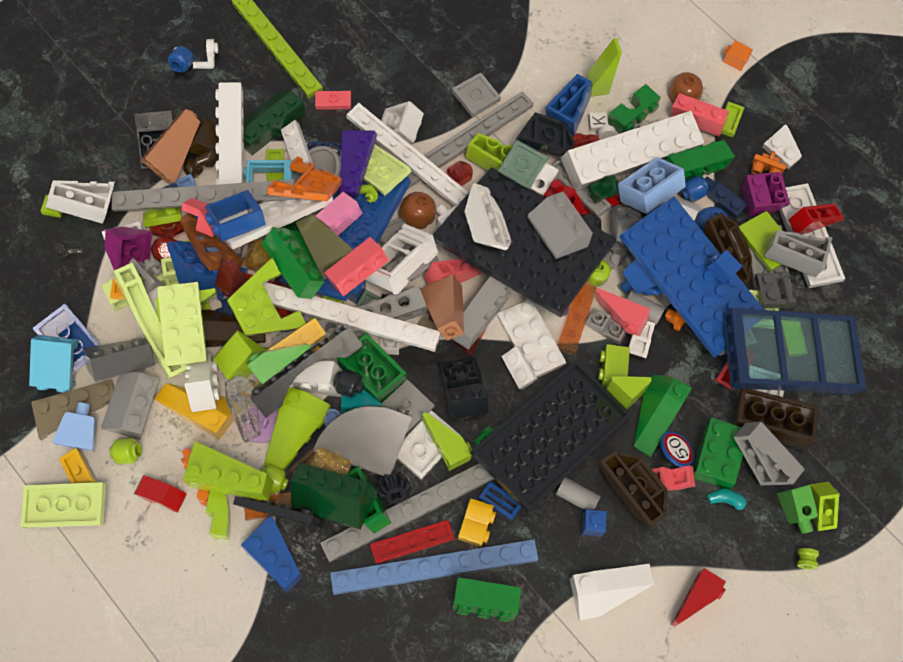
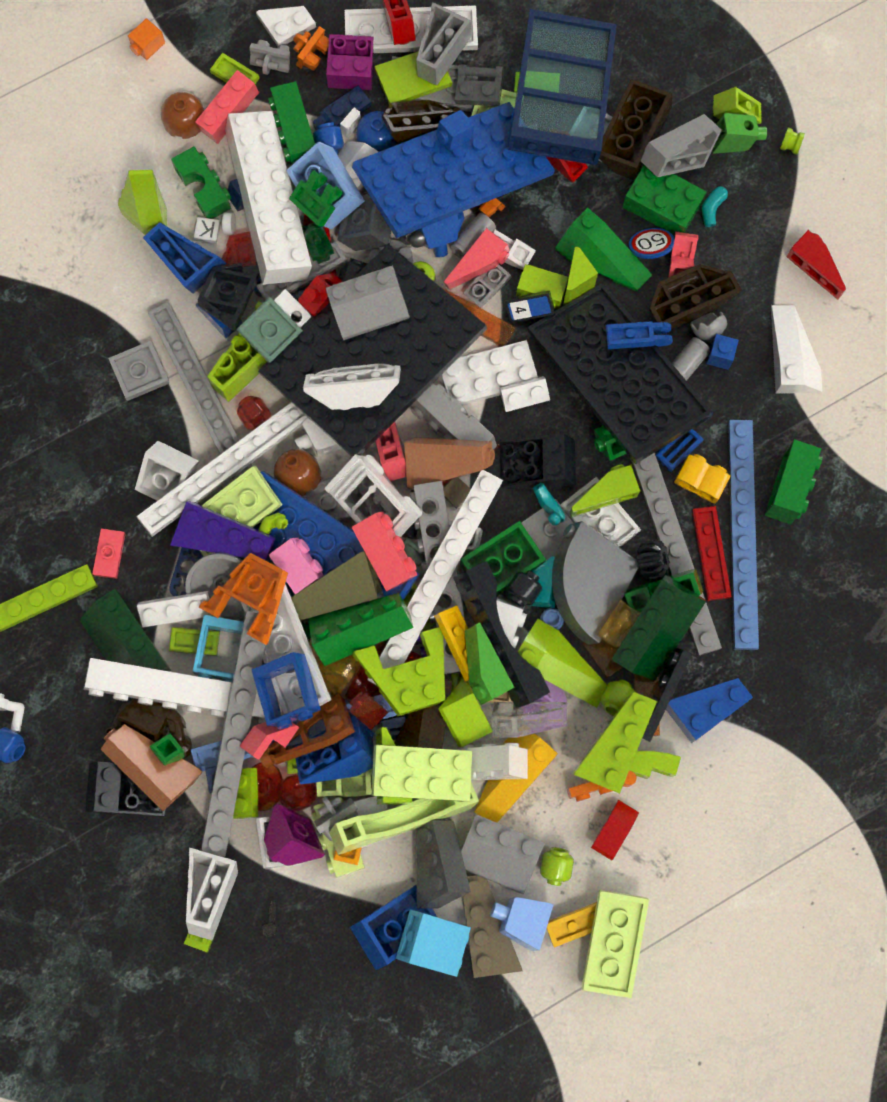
camera: 75 degrees left, 10 degrees up
none -> green slope [150,733,184,766]
none -> light grey hips [250,40,290,75]
none -> green plate [289,170,343,227]
none -> white tile [340,108,361,138]
none -> tile [505,290,555,323]
none -> teal arm [533,483,565,526]
none -> blue hinge [606,321,673,349]
none -> light grey hair [690,312,727,340]

